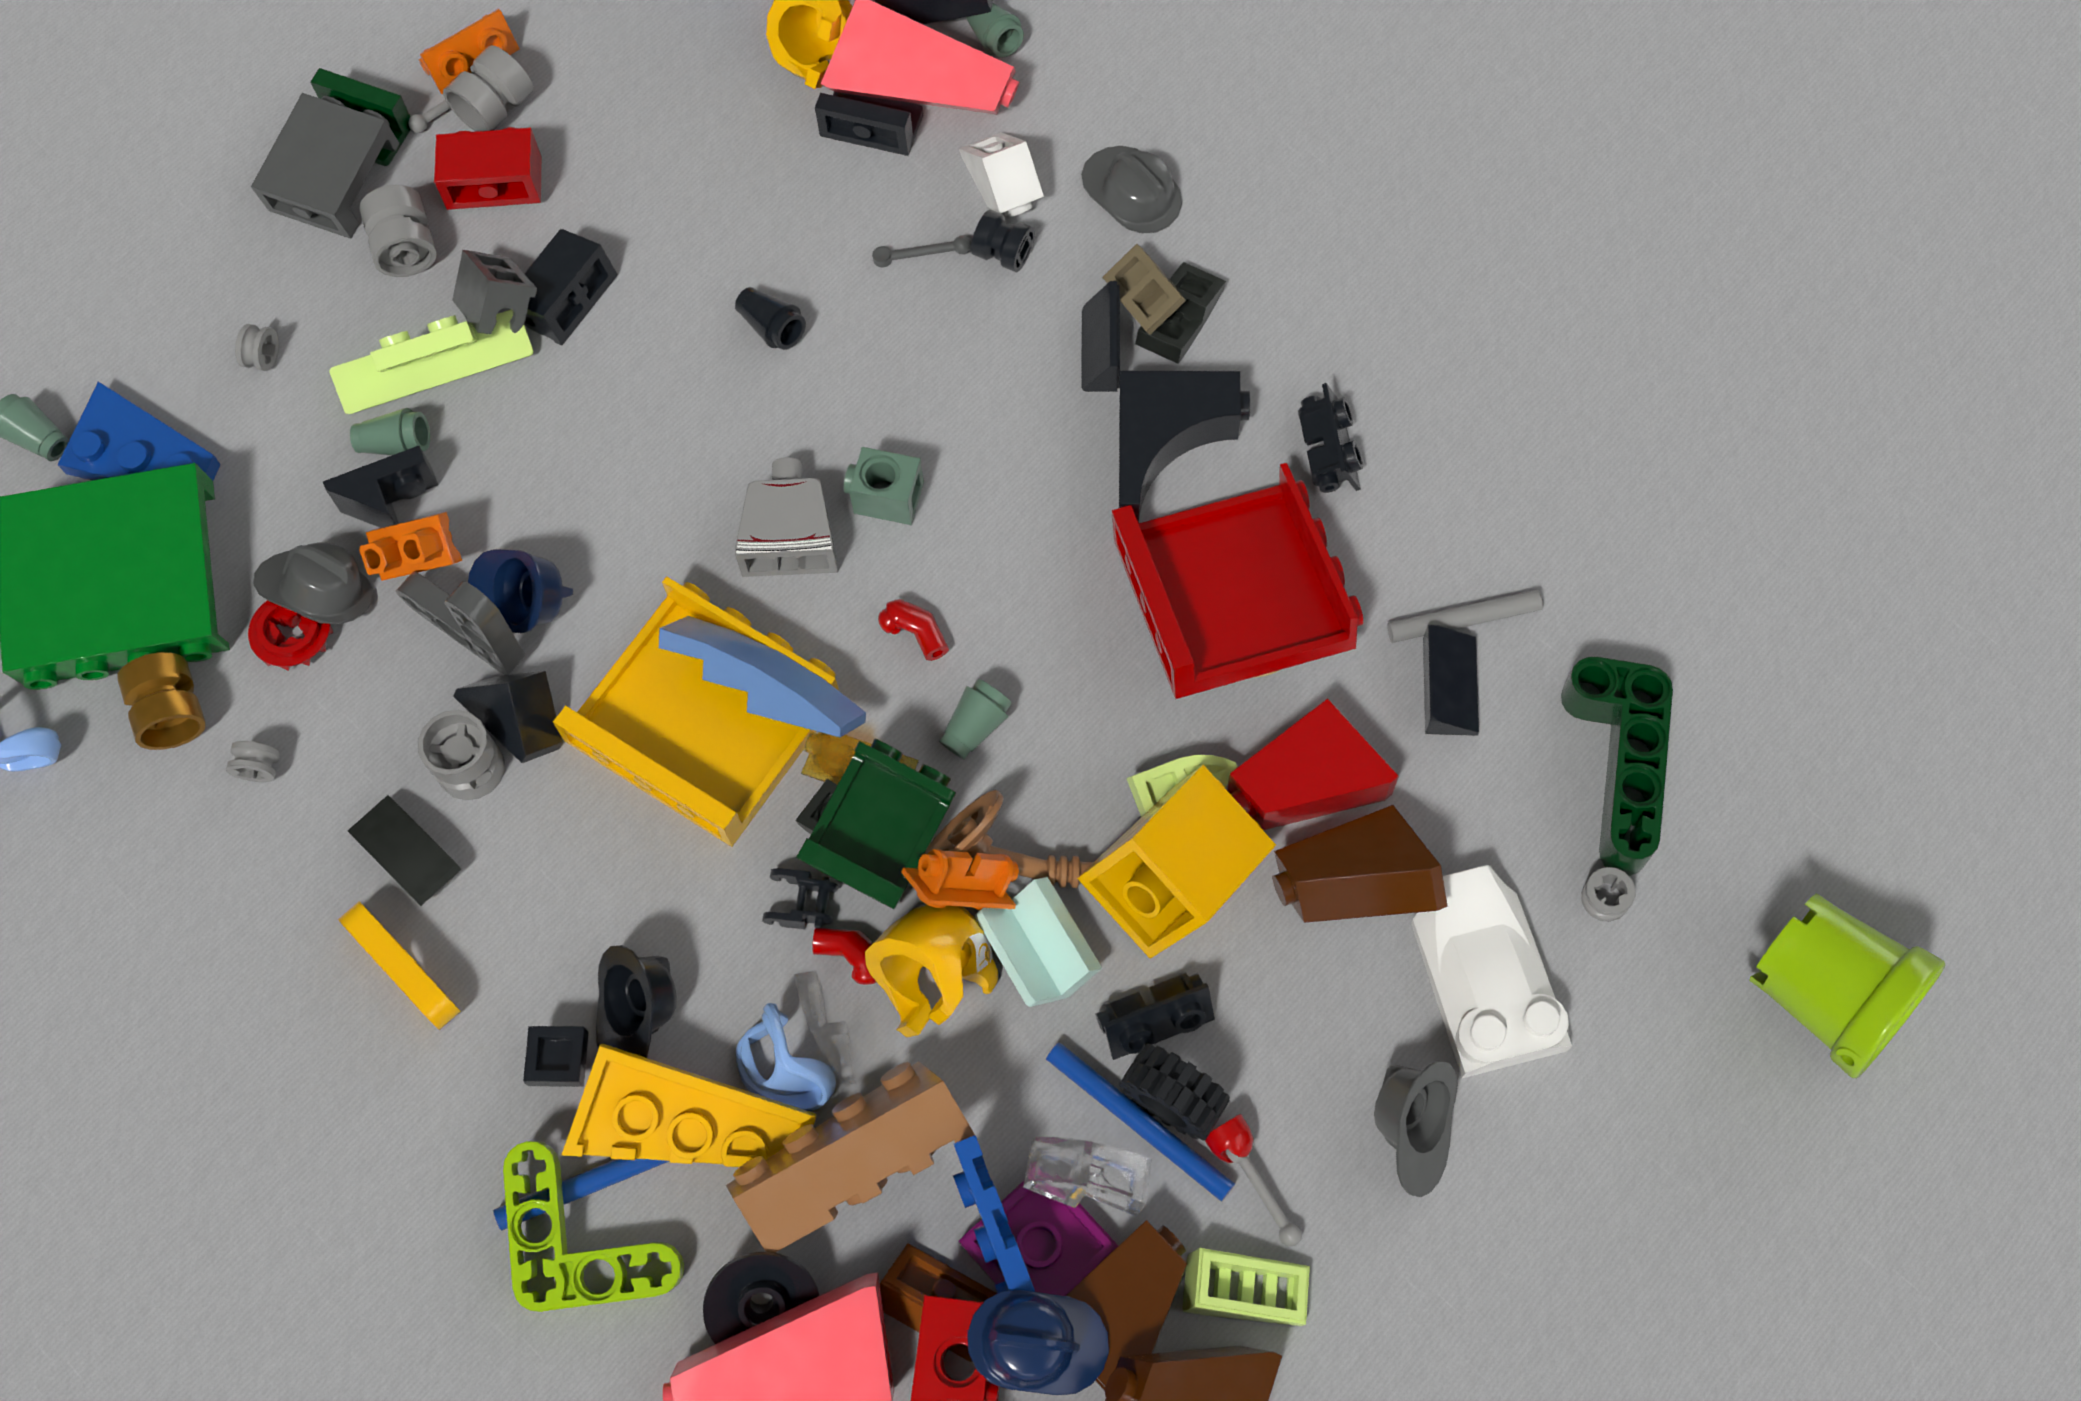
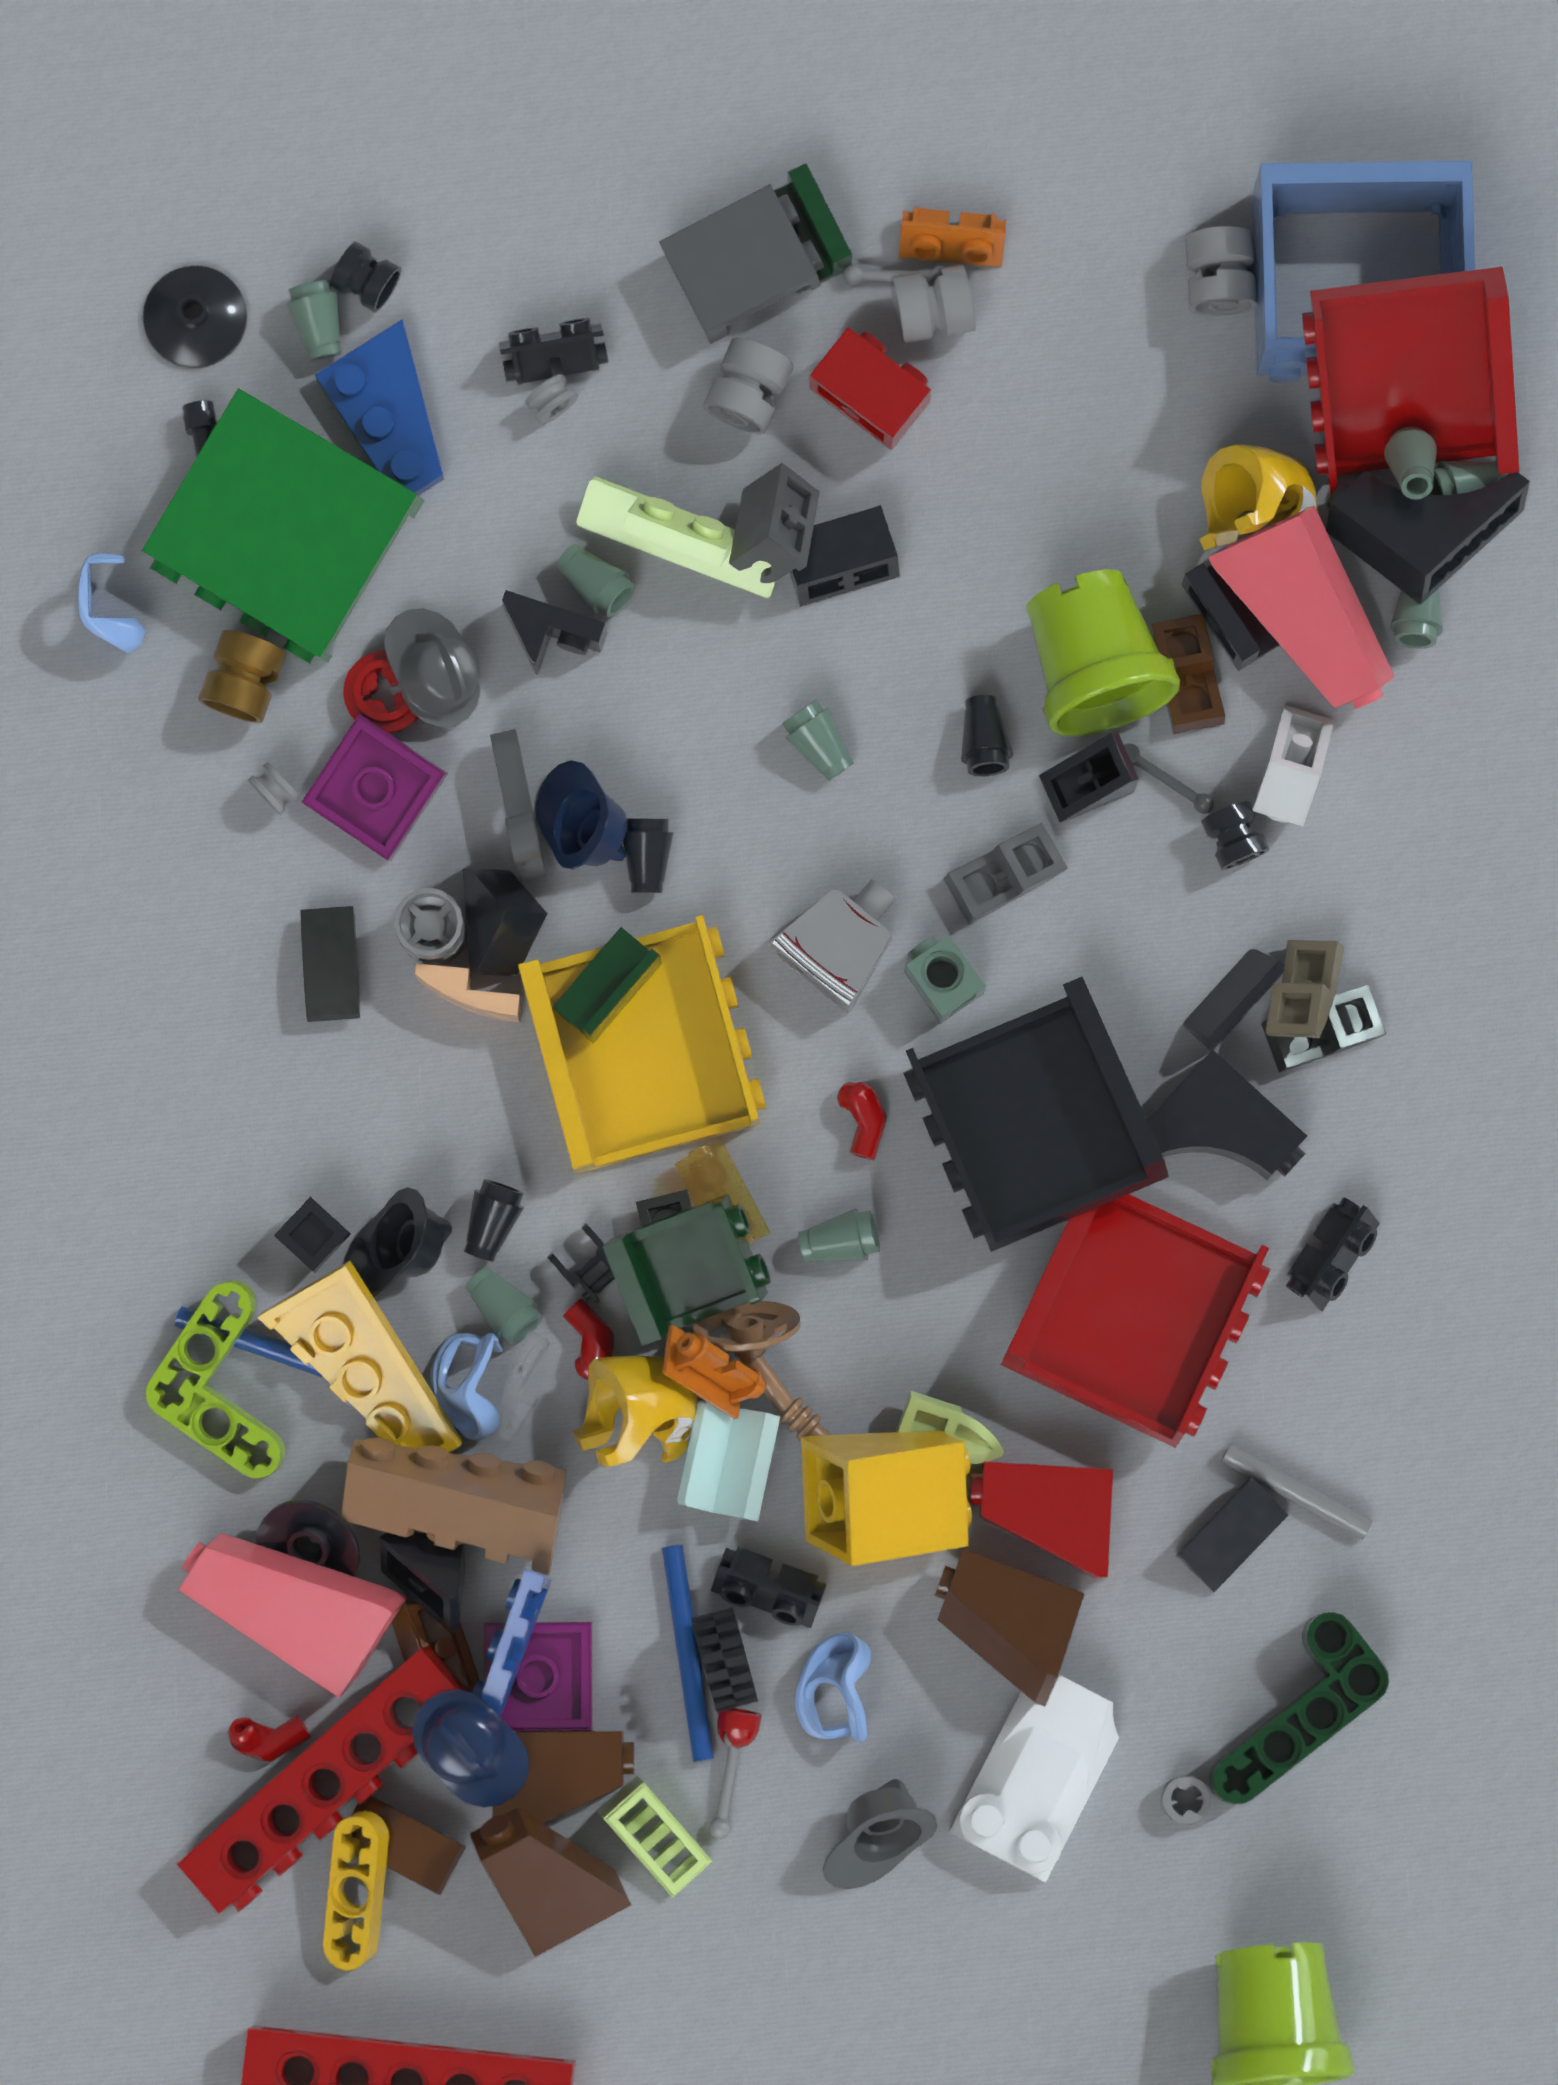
camera: 40 degrees right, 15 degrees up
yellow beam [338,901,461,1030] -> none
orange hips [359,512,462,581] -> none
medium blue slope [659,616,866,738] -> none
clear slope [1023,1137,1152,1216] -> none
dark grey piece [1081,146,1182,233] -> none
none -> magenta tile [302,714,448,861]
none -> black wheel [330,241,401,312]
none -> black slope [380,1532,465,1633]
none -> light nougat slope [415,963,522,1023]
none -> black cone [464,1179,524,1262]
none -> sand green cone [465,1266,542,1346]
none -> black hinge [499,318,609,385]
none -> dark green panel [552,927,662,1044]
none -> black cone [623,818,674,893]
none -> sand green cone [782,700,854,781]
none -> light blue piece [795,1632,872,1742]
none -> black panel [903,976,1169,1252]
none -> dark grey slope [943,823,1068,924]
none -> lime piece [1026,569,1180,737]
none -> black slope [1039,731,1139,823]
none -> reddish brown slope [1151,613,1225,734]

